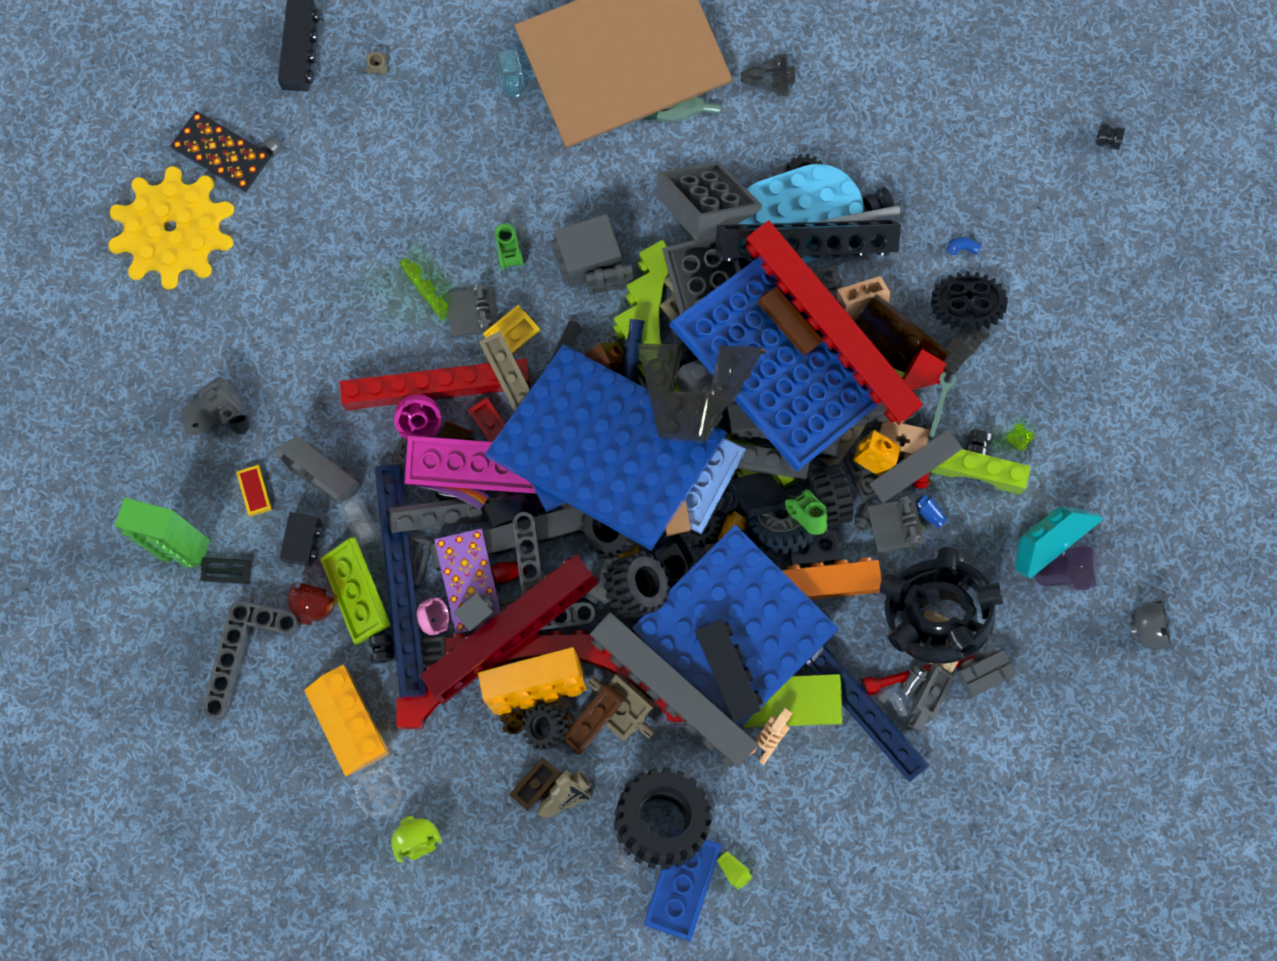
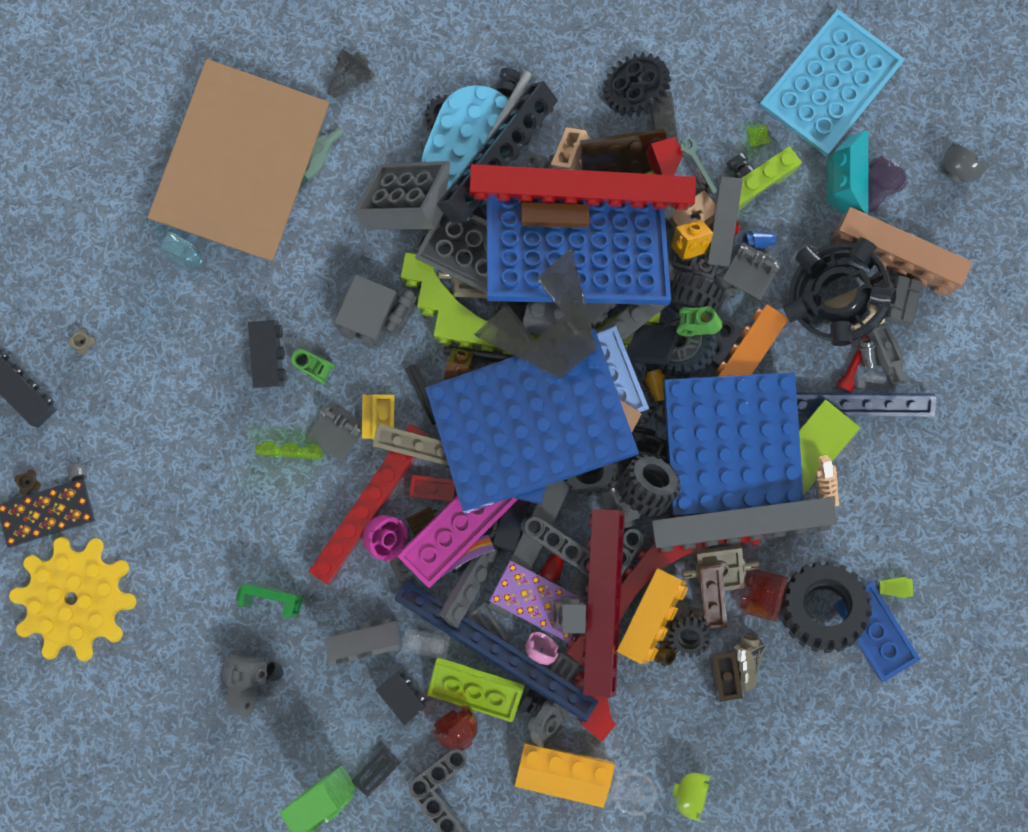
camera: 50 degrees left, 5 degrees up
red tile [236,465,273,517] -> none
dark blue pin [622,319,645,382] -> none
black brick [694,618,763,722] -> none
blue arm [947,237,982,255] -> none
none -> dark brown plate [14,470,41,495]
none -> green panel [236,584,303,618]
none -> black brick [248,320,287,388]
none -> dark grey plate [528,700,567,748]
none -> clear red slope [740,570,788,622]
none -> medium azure plate [759,9,905,157]
none -> nougat brick [830,207,973,296]

